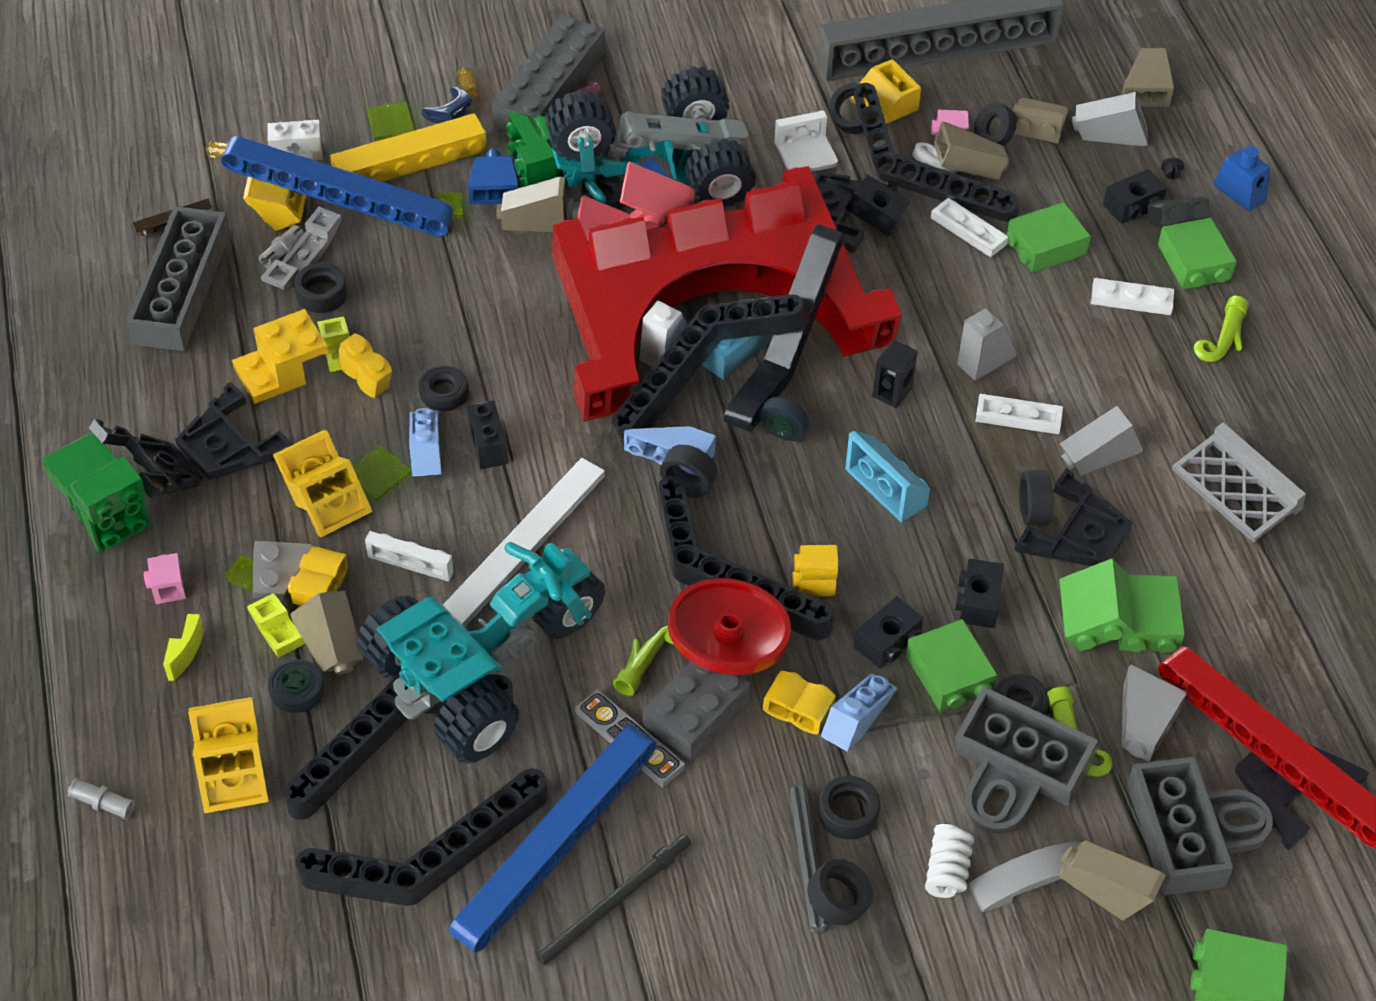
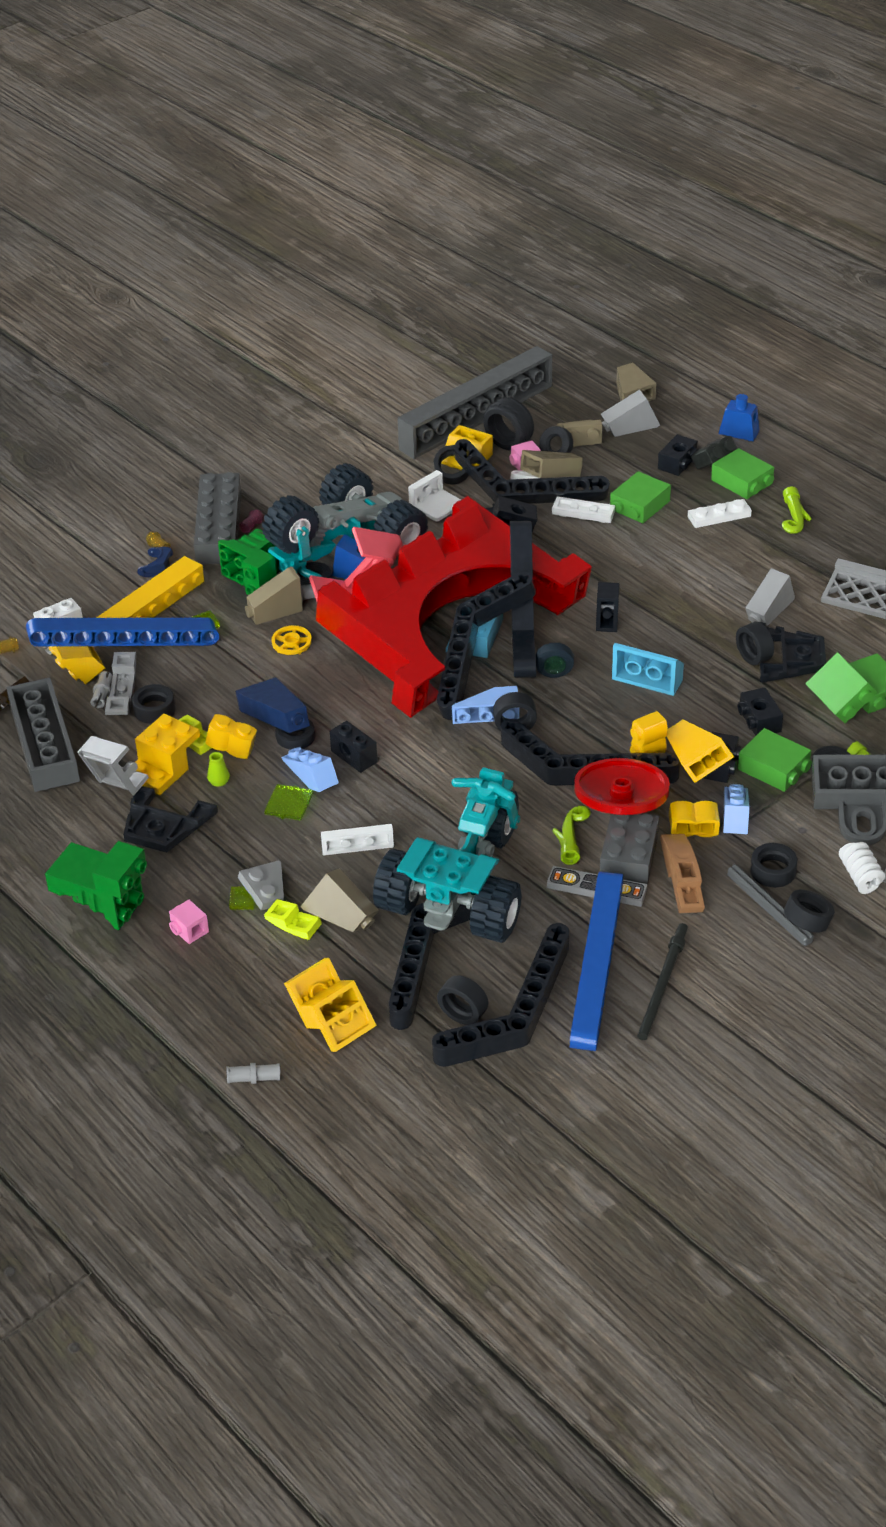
camera: 25 degrees left, 10 degrees down
black wing [89,419,203,498] -> none
neon yellow slope [163,614,204,681] -> none
black wheel [268,659,324,713] -> none
yellow bracket [273,430,373,538] -> none
yellow brick [288,546,348,606] -> none
clear neon green piece [366,101,415,141] -> none
white tile [443,458,605,626] -> none
blue torso [468,150,518,205] -> none
white slope [639,301,687,367] -> none
light grey slope [957,308,1017,381] -> none
white plate [975,394,1063,434] -> none
black piece [1161,157,1184,179] -> none
none -> light grey window [77,736,149,796]
none -> lime cone [207,752,230,787]
none -> dark blue slope [235,677,310,733]
none -> yellow wheel [272,625,312,655]
none -> black tyre [437,975,489,1025]
none -> black tyre [483,397,534,451]
none -> medium nougat slope [660,834,705,913]
none -> yellow slope [666,720,734,783]

